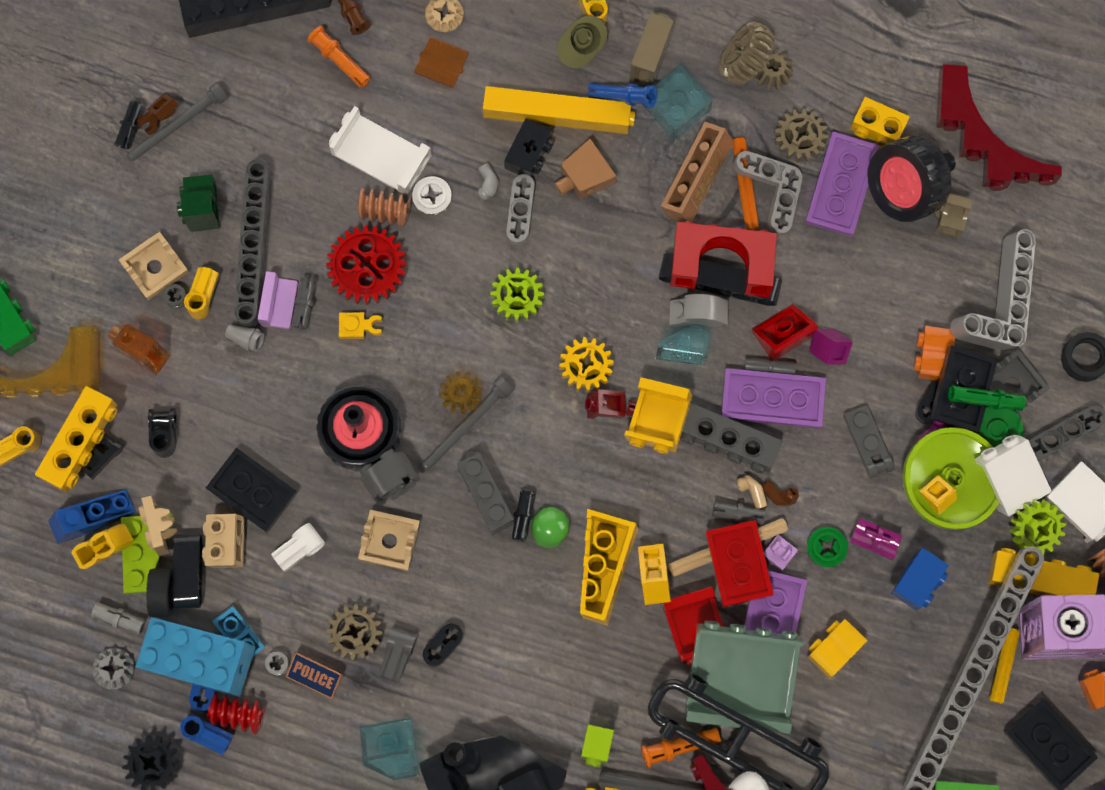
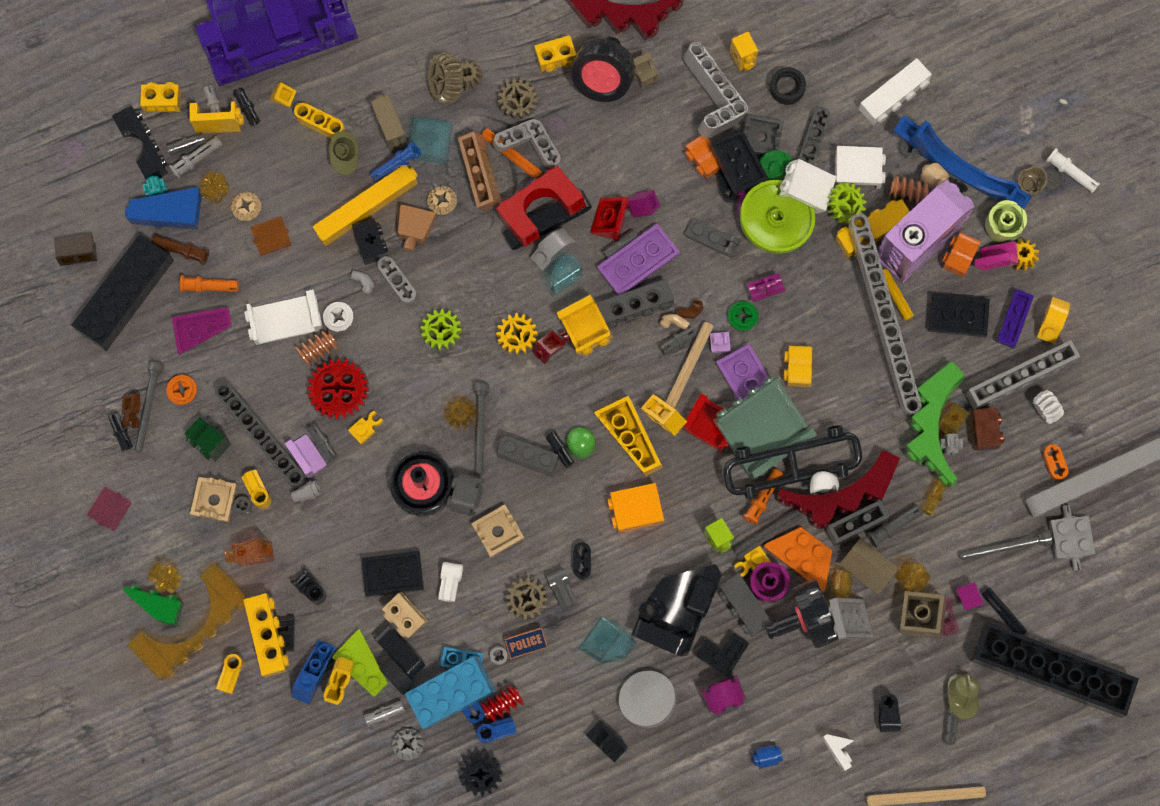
camera: 40 degrees left, 0 degrees up
tan piece [139,496,178,556] -> none
red plate [705,520,774,607] -> none
medium lavender plate [805,132,880,238] -> none
blue brick [891,548,949,611] -> none
yellow slope [919,475,957,515] -> none
green pin [948,385,1026,411] -> none
none -> clear pink piece [87,487,132,531]
none -> clear yellow brick [146,562,182,594]
none -> orange gear [166,375,197,405]
none -> magenta wing [172,307,232,355]
none -> tan gear [427,185,457,215]
none -> light orange brick [607,483,664,533]
none -> yellow brick [730,32,758,72]

